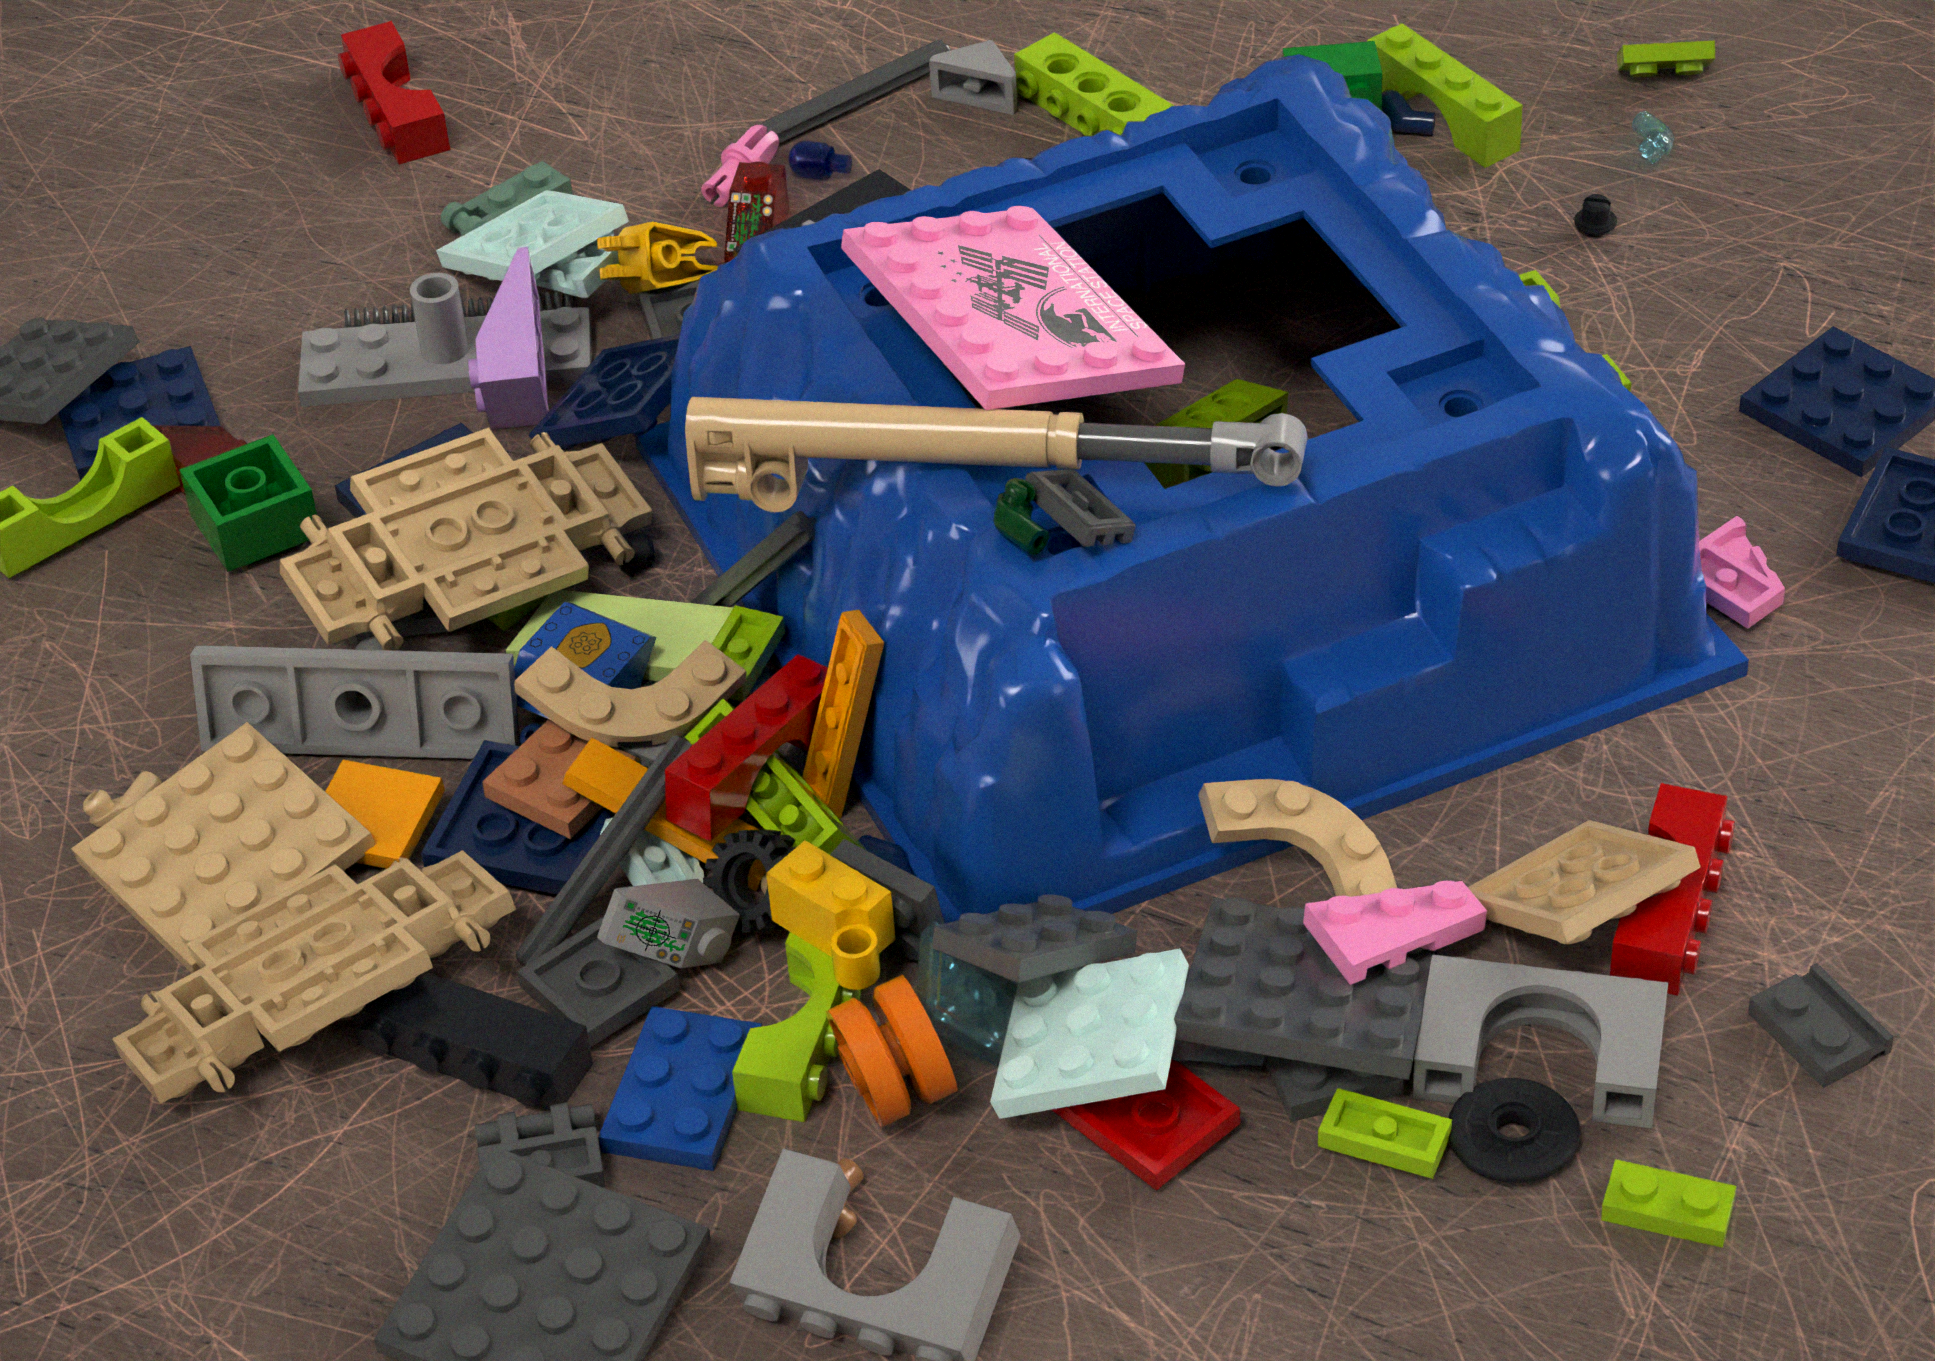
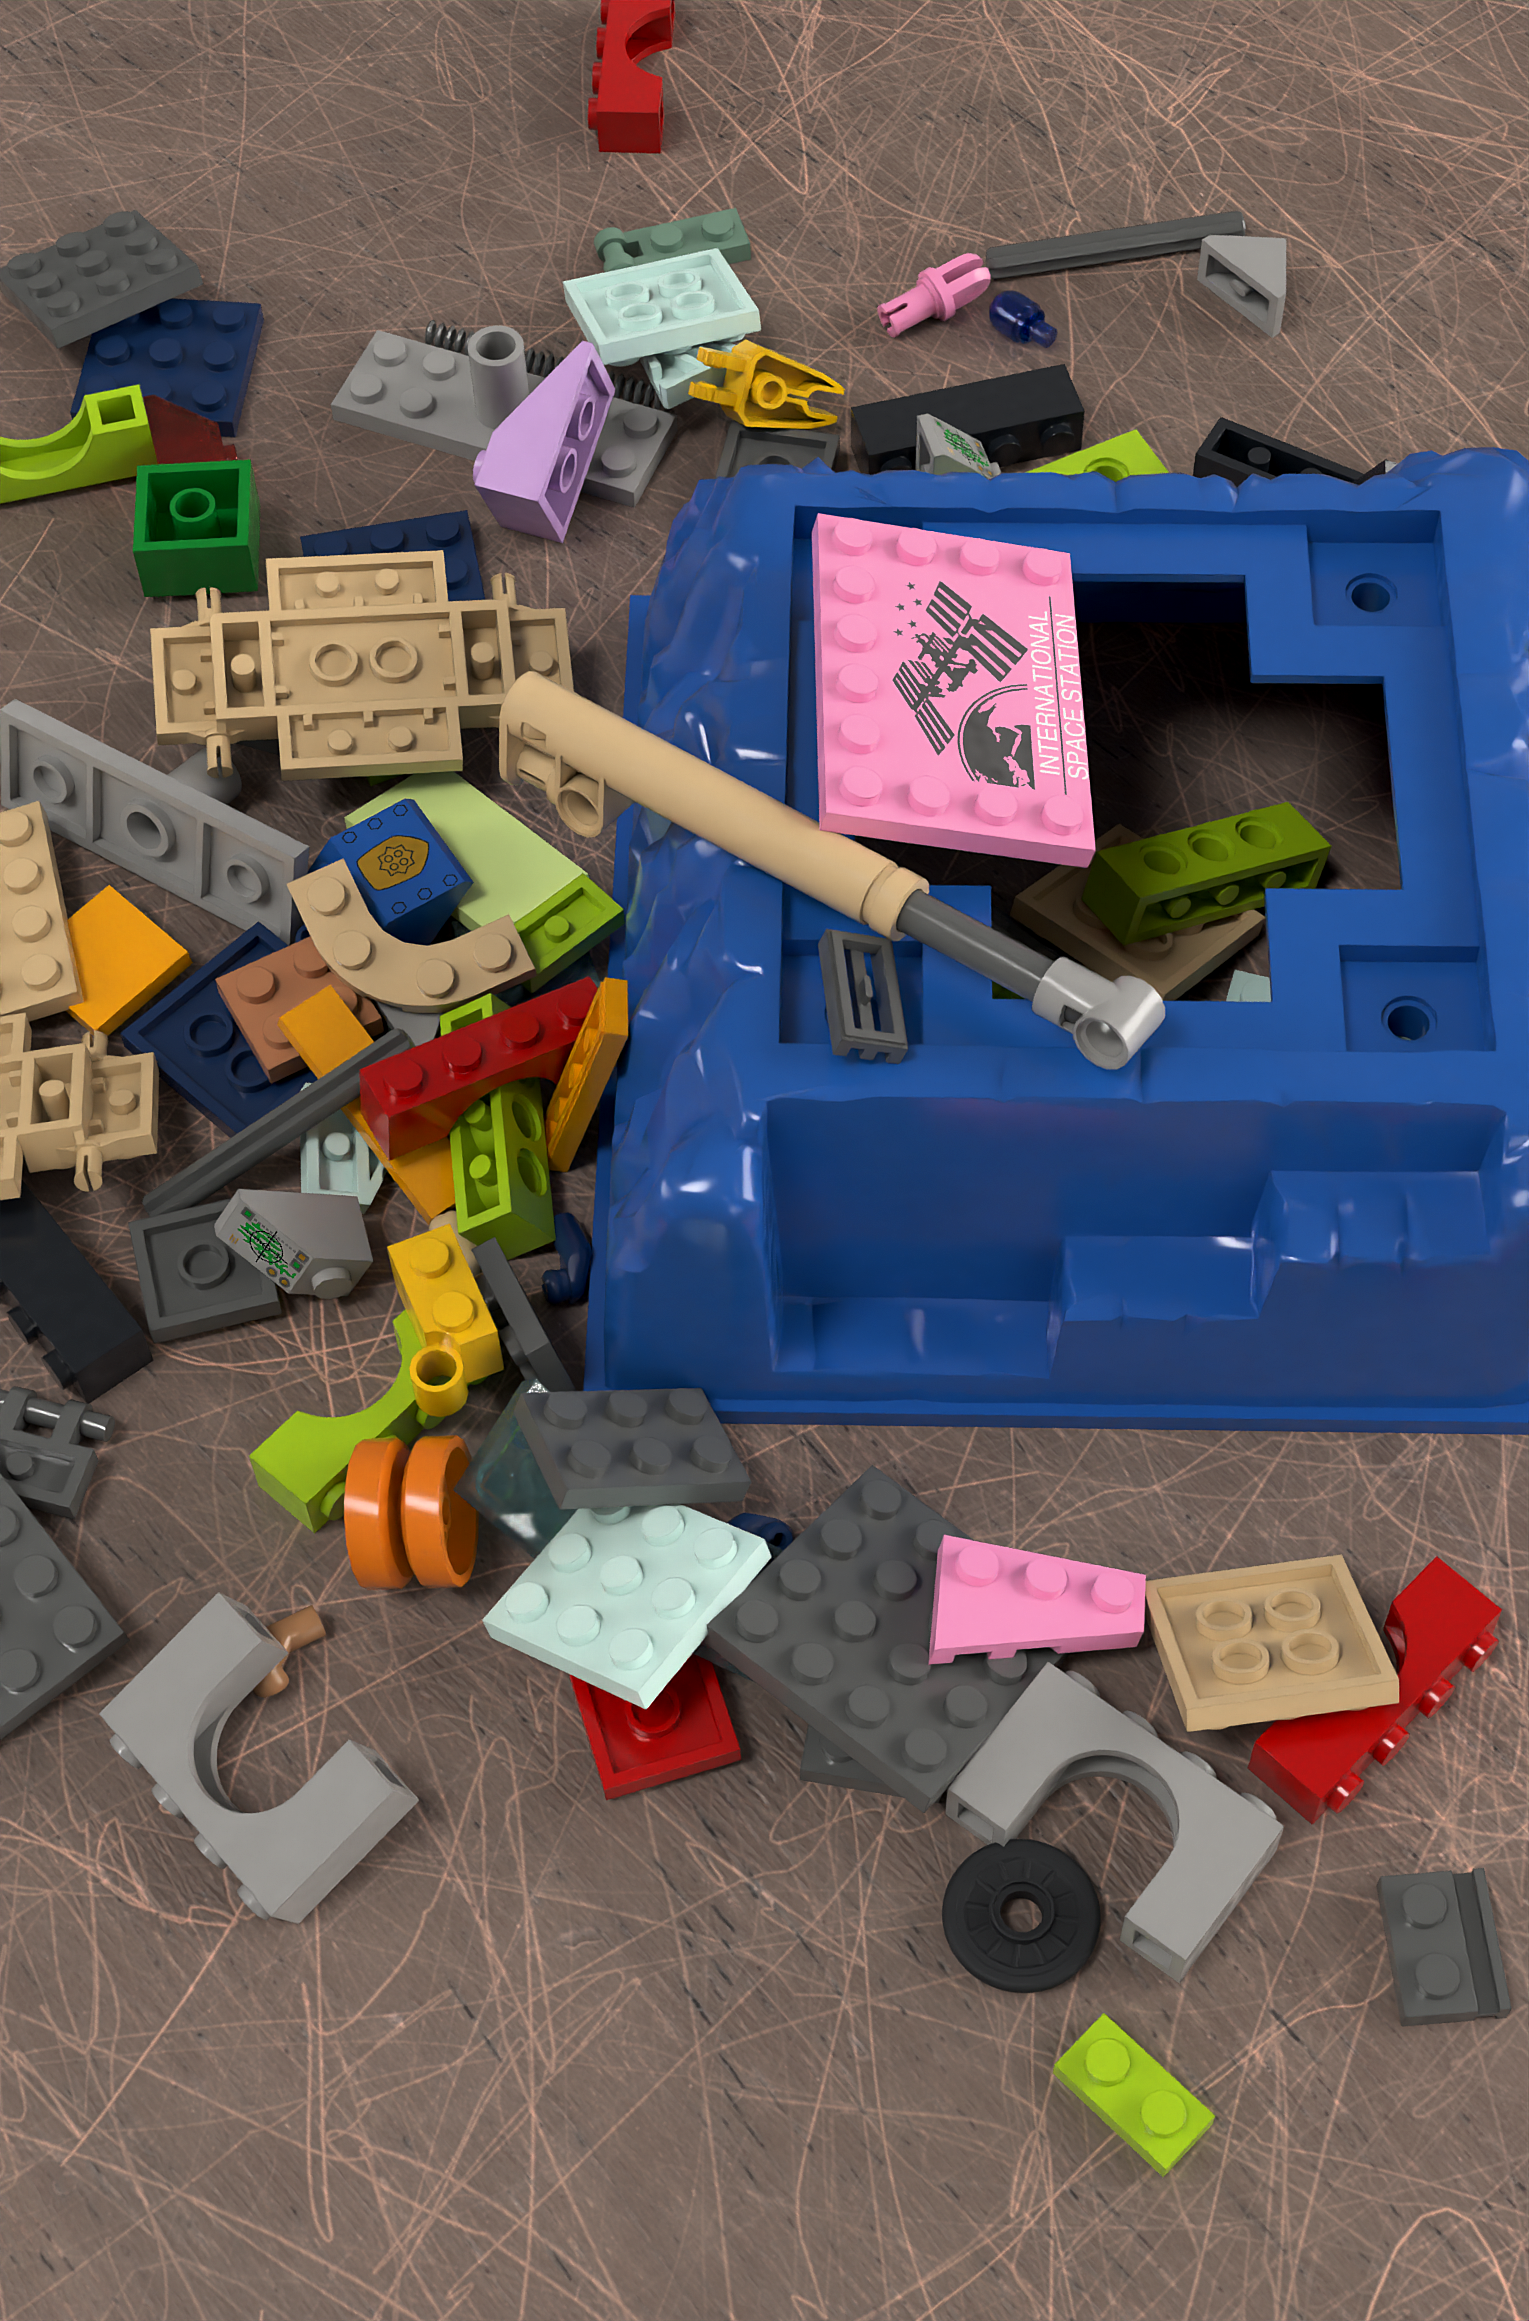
camera: 25 degrees right, 15 degrees up
dark blue plate [529,334,680,450] -> none
blue plate [598,1006,762,1171] -> none
dark grey axle [690,511,817,607] -> none
black tyre [703,830,796,932] -> none
clear red slope [724,161,789,263] -> none
dark green arm [993,478,1049,555] -> none
lime brick [1014,32,1174,136] -> none
tan plate [1198,779,1397,897] -> none
lime plate [1318,1088,1452,1179] -> none

